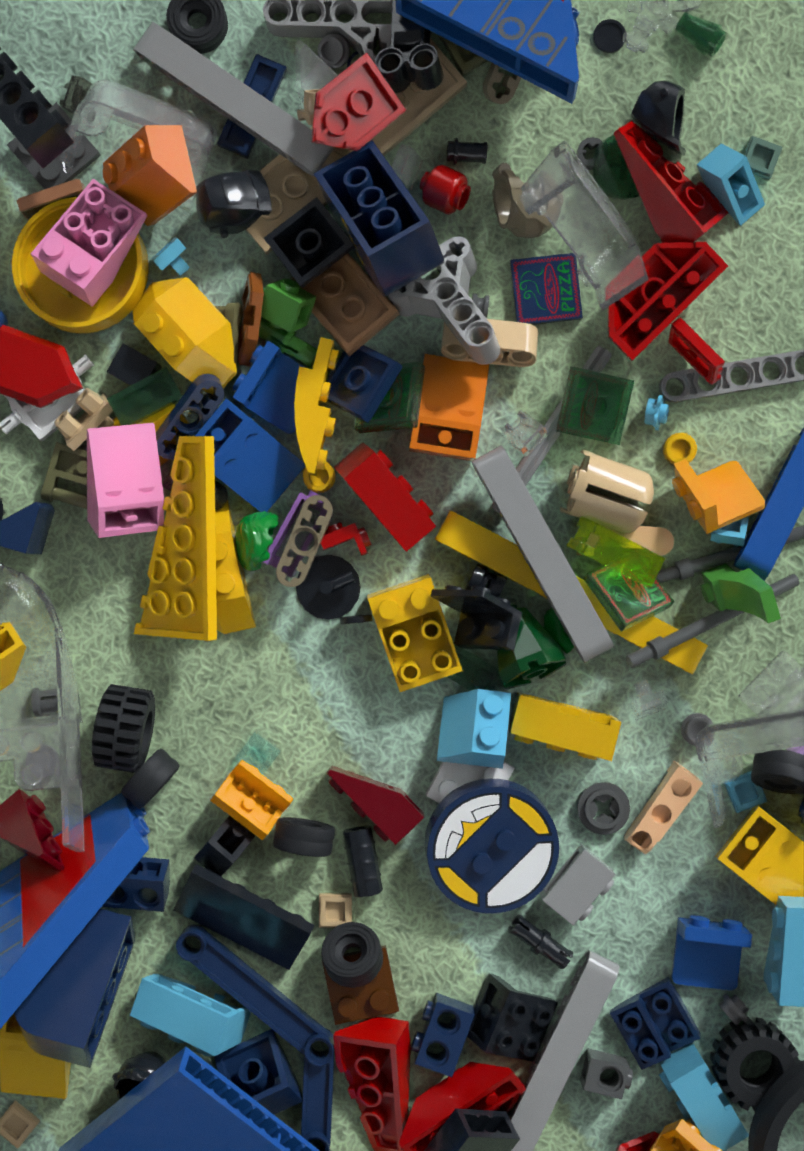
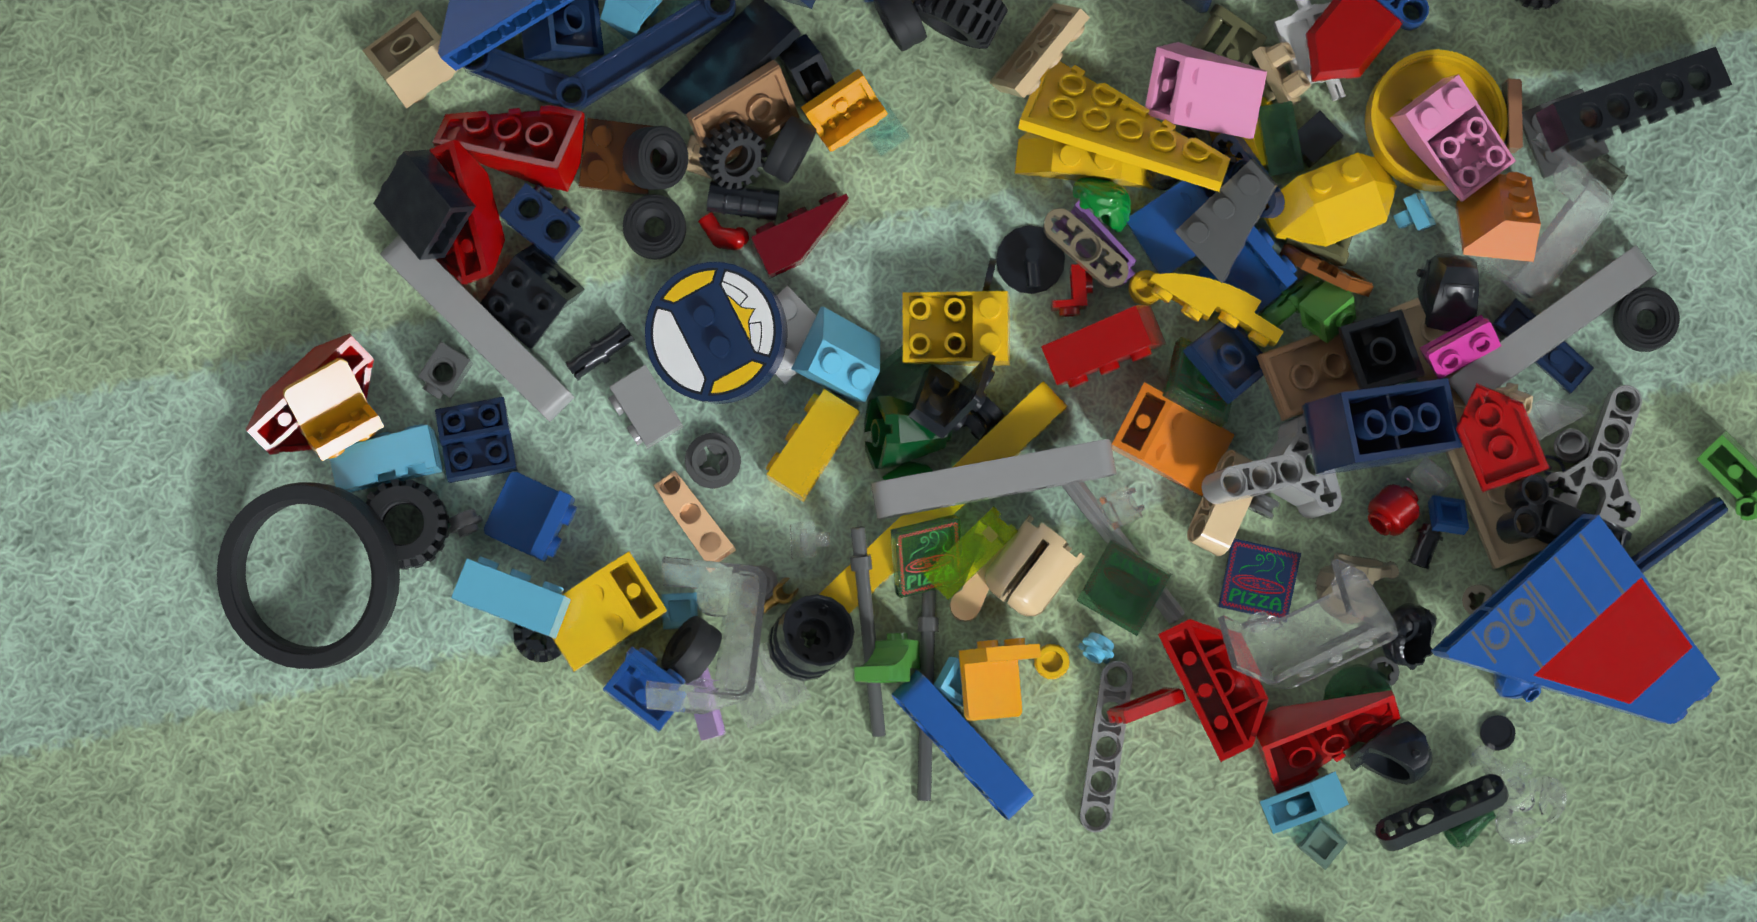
camera: 100 degrees right, 5 degrees down
none -> black tyre [623,194,686,260]
none -> medium nougat tile [686,60,800,164]
none -> red arm [698,212,749,251]
none -> black tyre [699,120,768,189]
none -> pearl gold hand [753,577,799,619]
none -> black wheel [767,594,855,681]
none -> tan plate [989,3,1090,98]
none -> dark grey wing [1175,159,1277,283]
none -> black beam [1375,774,1509,851]
none -> black hair [1377,603,1437,670]
none -> dark pink bracket [1420,314,1501,379]
none -> blue tile [1428,495,1469,535]

